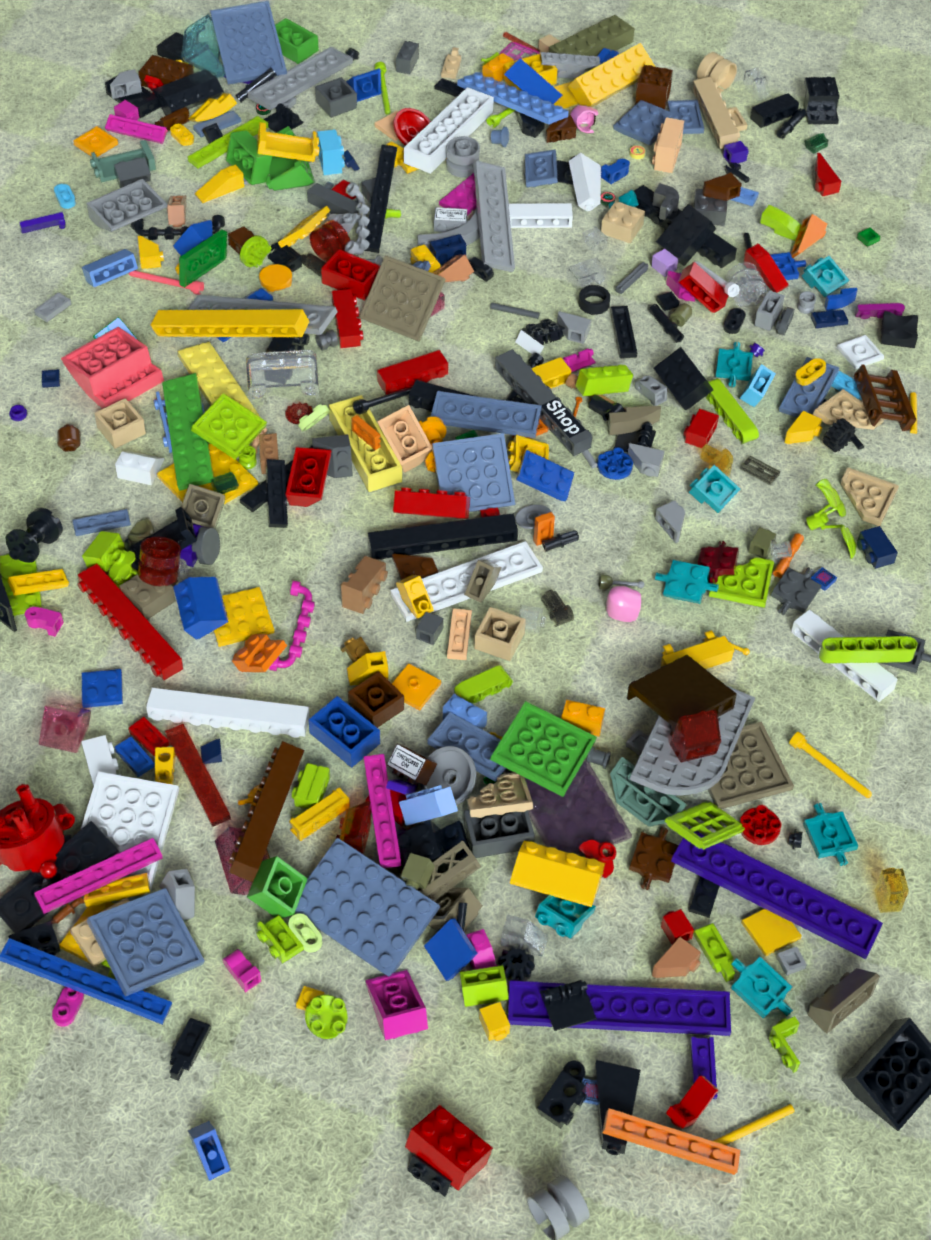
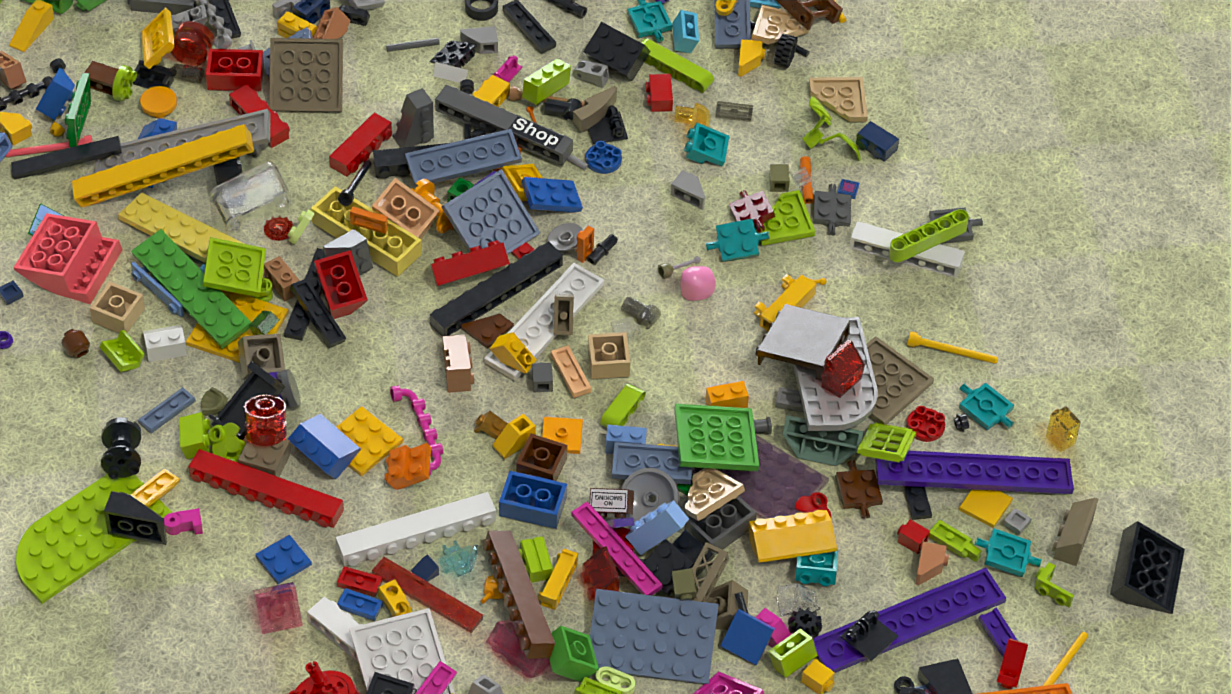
camera: 30 degrees left, 0 degrees up
light grey slope [628,443,664,477] -> none
none -> black tile [11,136,122,179]
none -> lime bracket [100,330,144,372]
none -> dark grey wedge [392,88,434,148]
none -> clear light blue piece [438,540,479,577]

